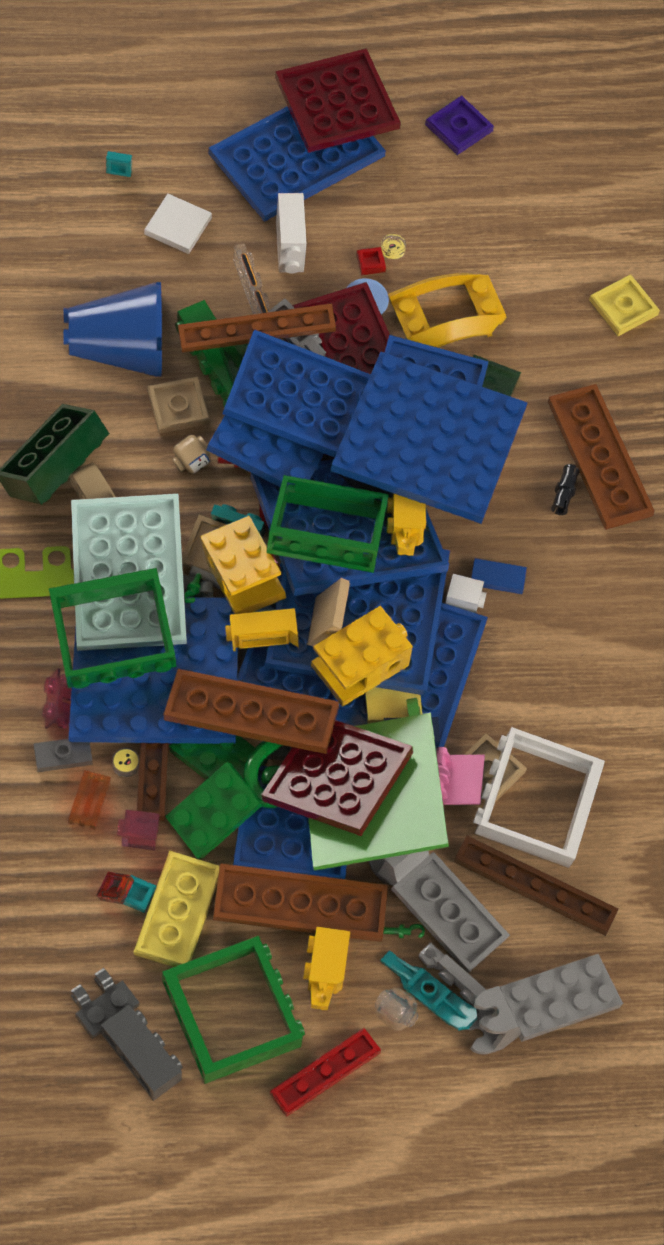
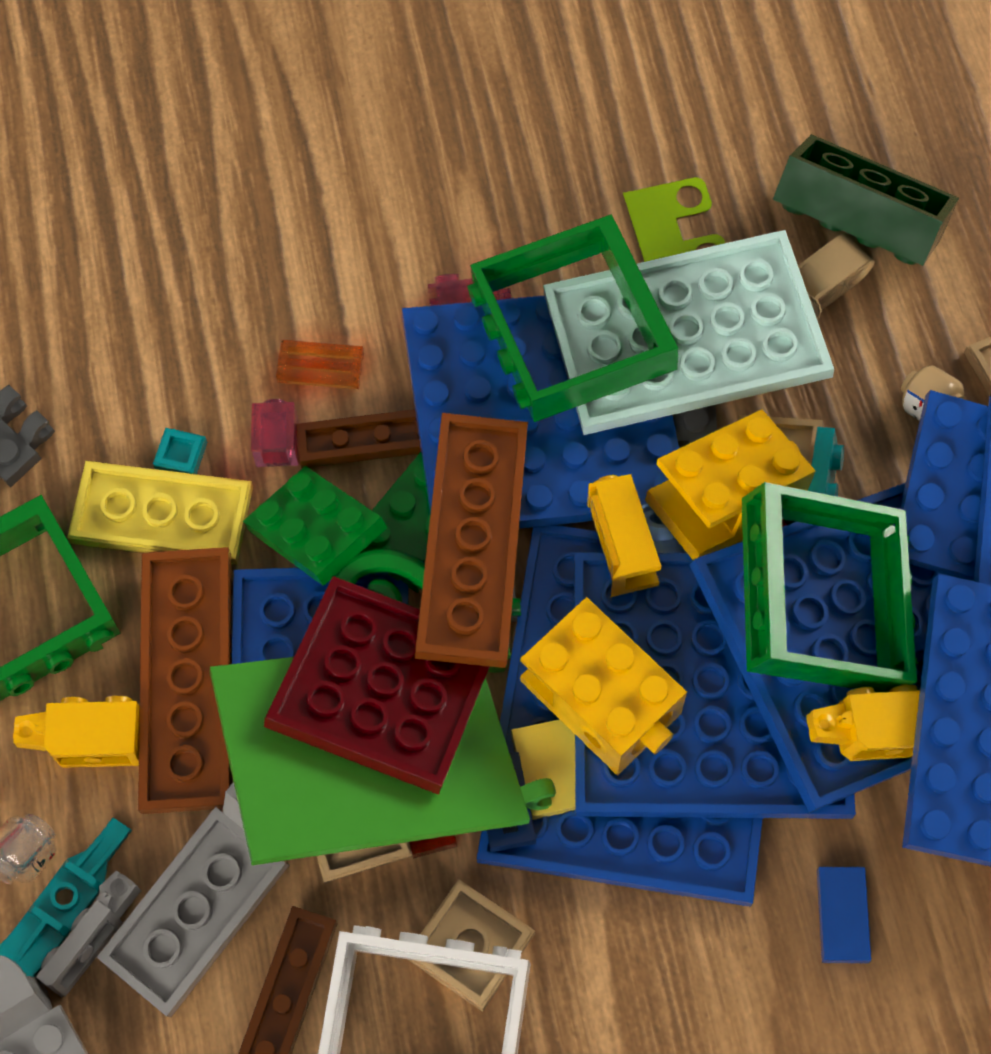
camera: 90 degrees right, 5 degrees up
flat silver plate [34,739,93,772] -> none
clear red tile [96,872,134,904] -> none
tile [112,748,140,777] -> none
green hand [184,573,202,603] -> none
tan tile [307,578,350,647] -> none
green hand [383,924,425,938] -> none
bright pink hinge [436,747,485,805] -> none
white brick [445,574,487,613] -> none

